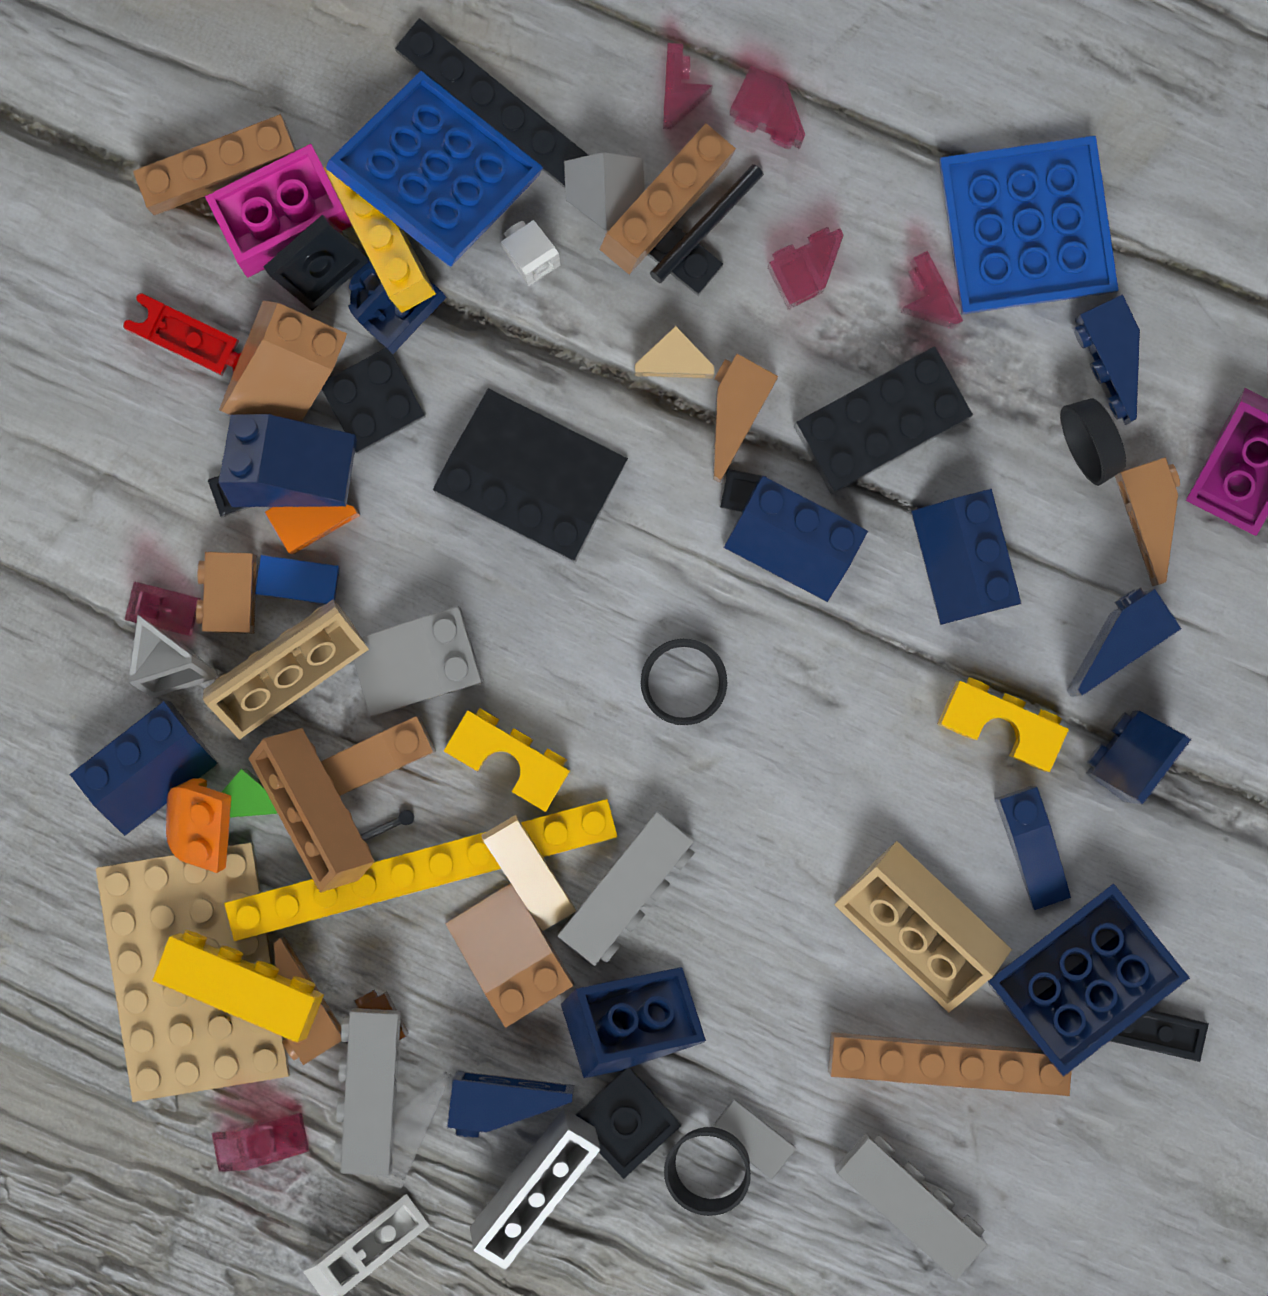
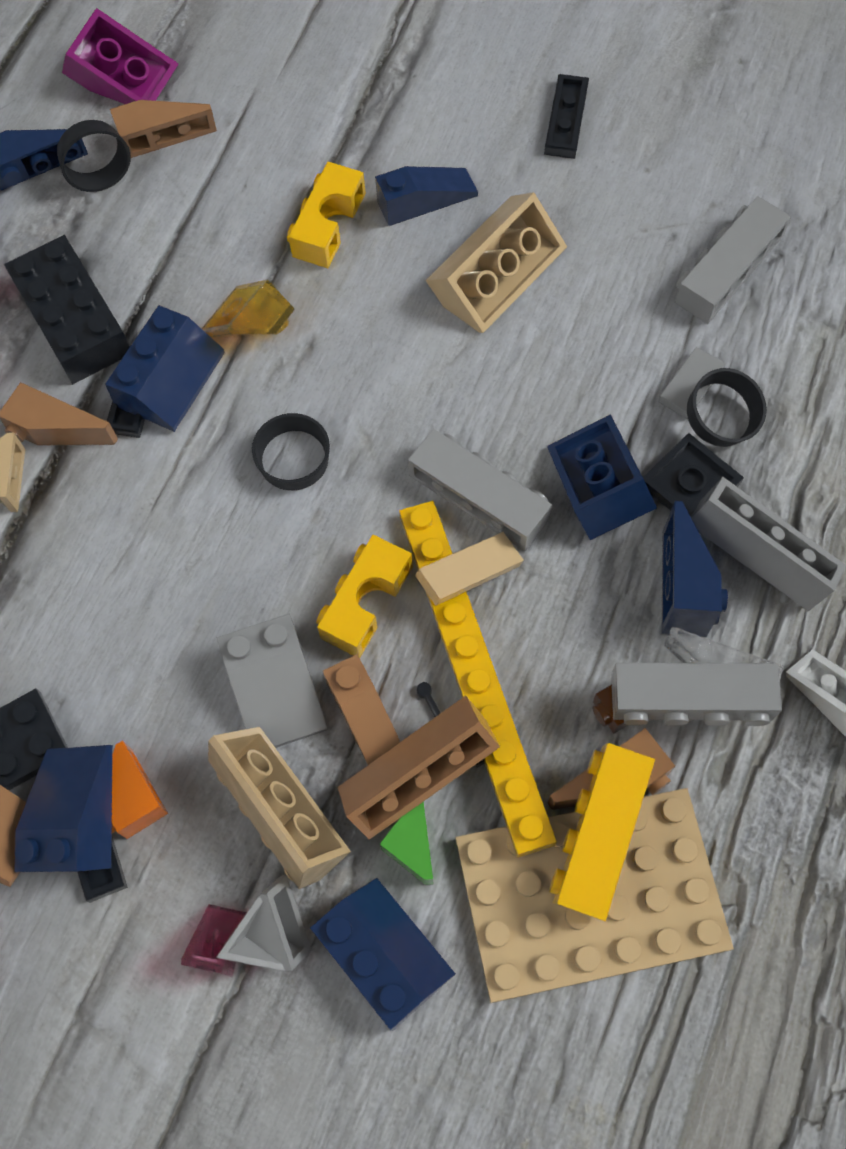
camera: 90 degrees left, 20 degrees down
orange slope [166,778,231,873] -> none
medium nougat brick [196,552,257,634] -> none
clear pink slope [211,1113,309,1172] -> none
blue tile [255,555,340,604] -> none
black slope [433,388,628,563] -> none
medium nougat slope [445,883,574,1028] -> none
medium nougat brick [828,1032,1072,1096] -> none
dark blue slope [911,488,1022,625] -> none
dark blue slope [988,883,1190,1077] -> none
dark blue slope [1067,587,1182,697] -> none
dark blue slope [1086,710,1192,804] -> none
none -> clear yellow slope [201,279,295,338]

